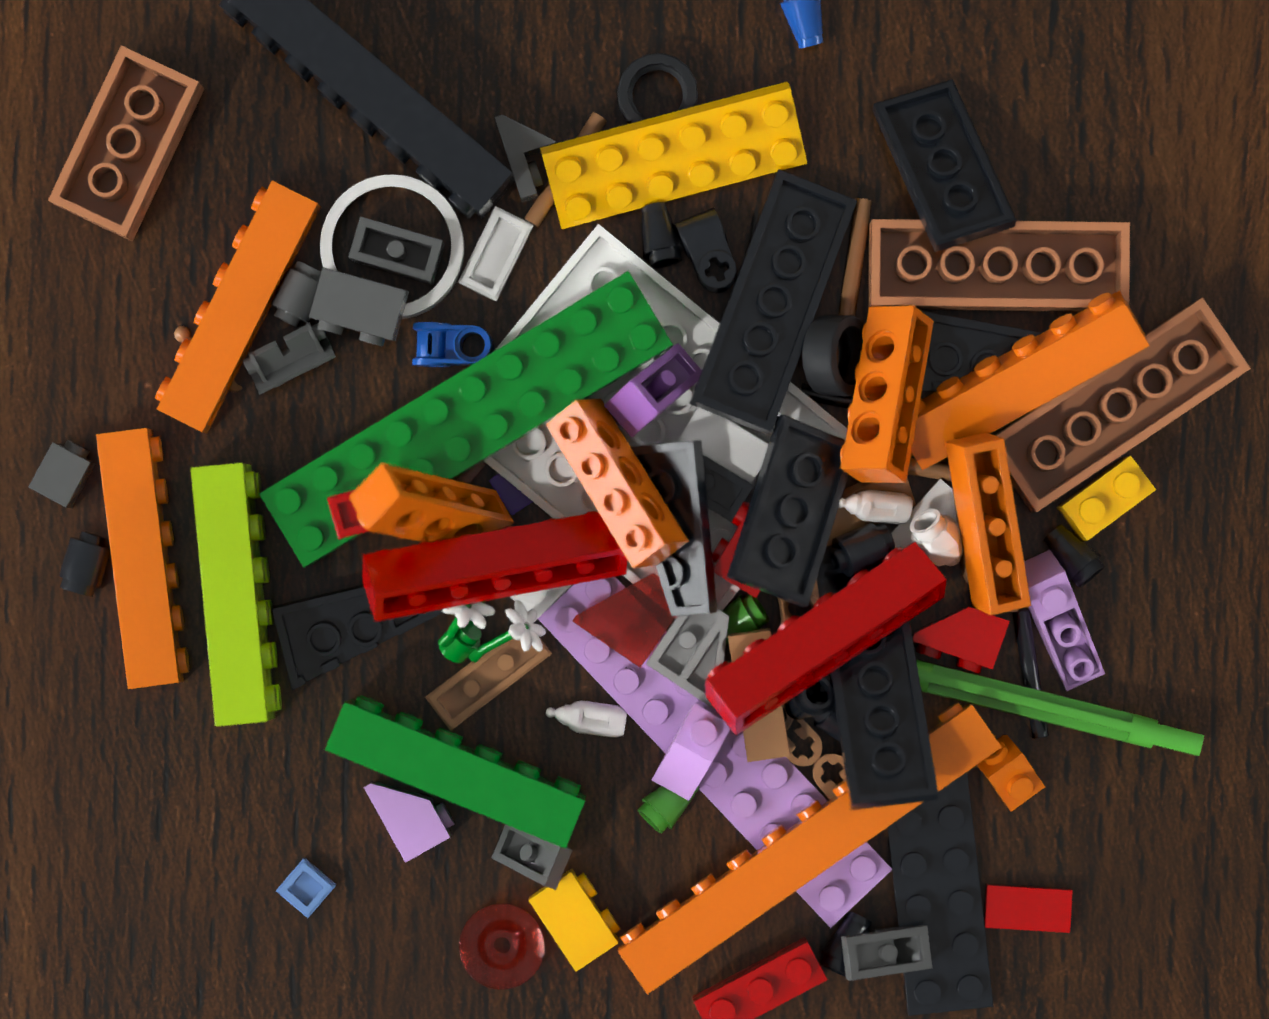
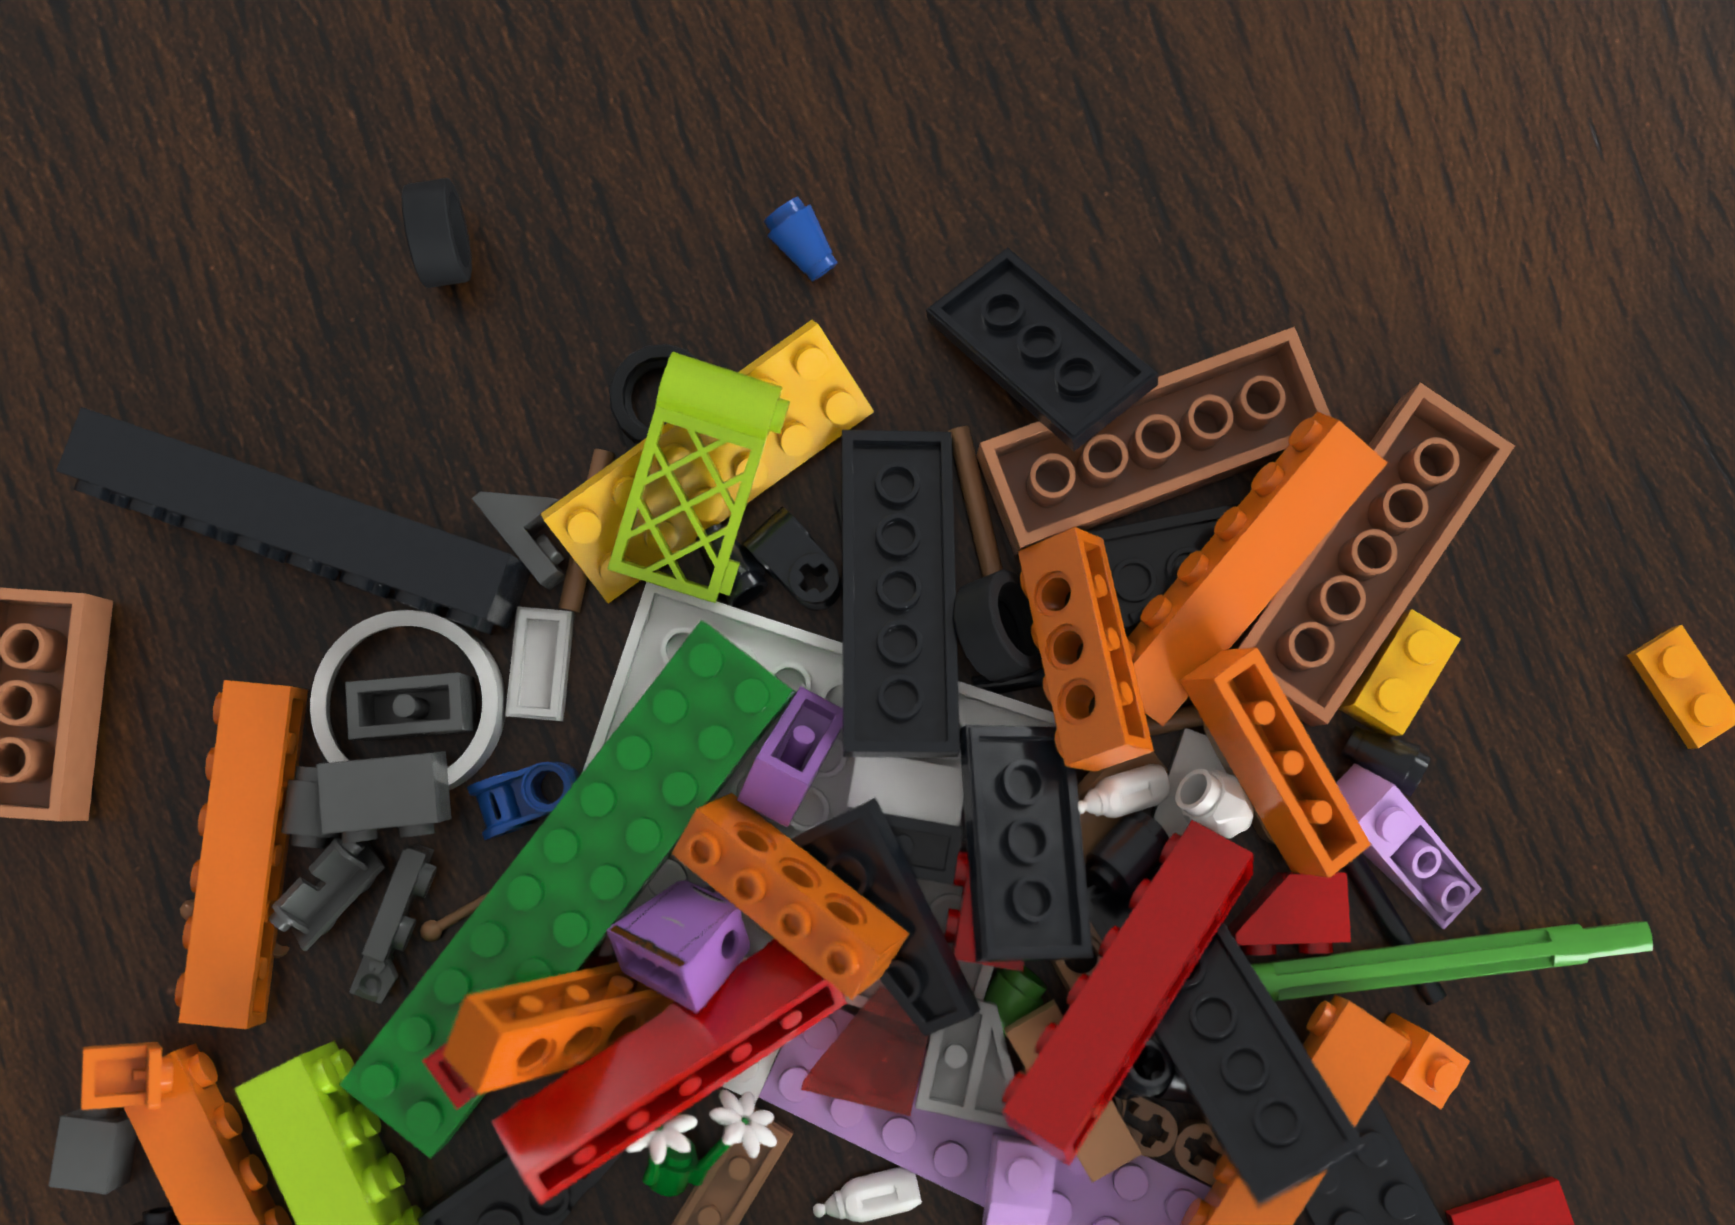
camera: 20 degrees left, 5 degrees down
none -> orange bracket [81,1042,173,1110]
none -> dark grey hinge [349,843,437,1004]
none -> medium nougat hinge [420,891,490,942]
none -> lime piece [607,352,790,603]
none -> medium lavender torso [607,880,750,1013]

